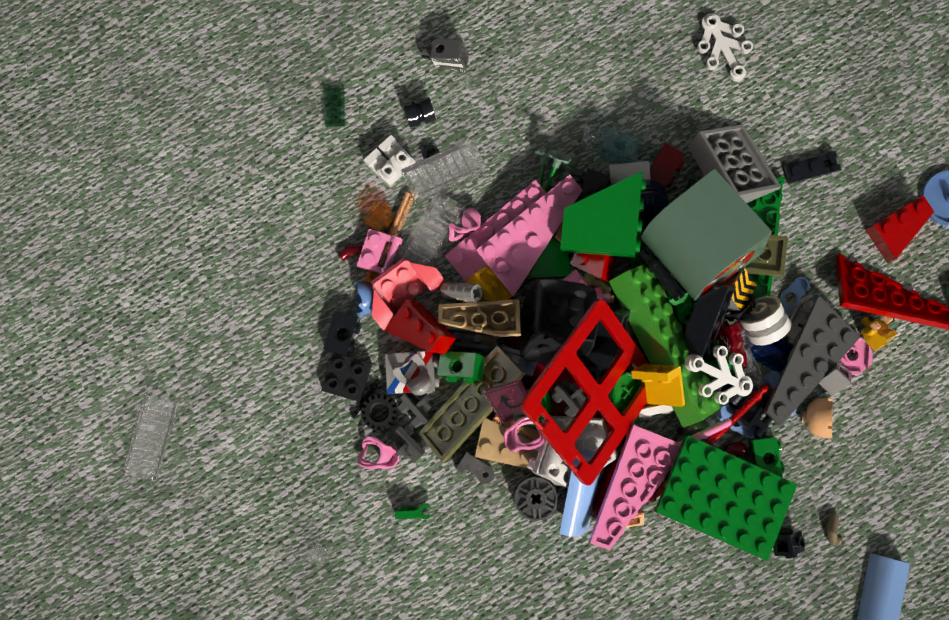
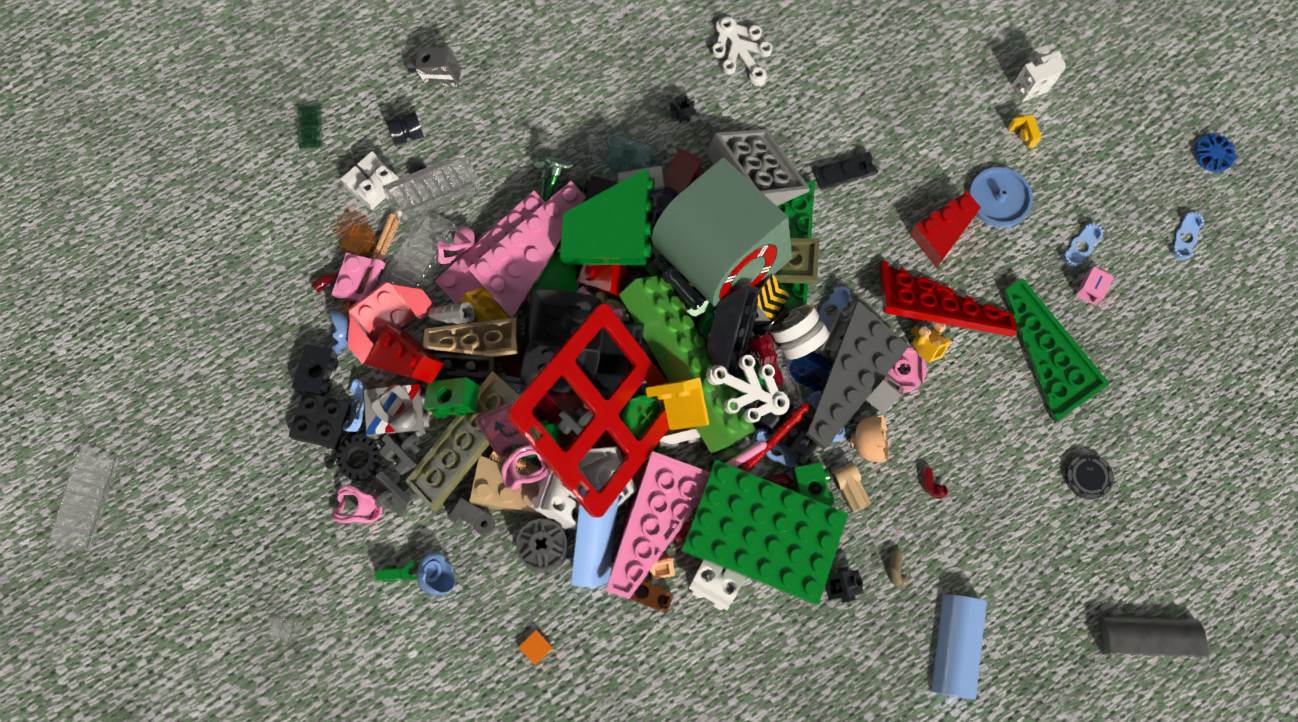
camera: 10 degrees left, 10 degrees down
none -> light blue piece [343,379,367,432]
none -> medium blue hair [417,550,456,595]
none -> orange tile [518,630,553,665]
none -> reddish brown leg [625,580,674,614]
none -> black gear [670,96,696,124]
none -> white hips [689,560,746,610]
none -> tan piece [830,462,871,513]
none -> dark red arm [921,468,948,499]

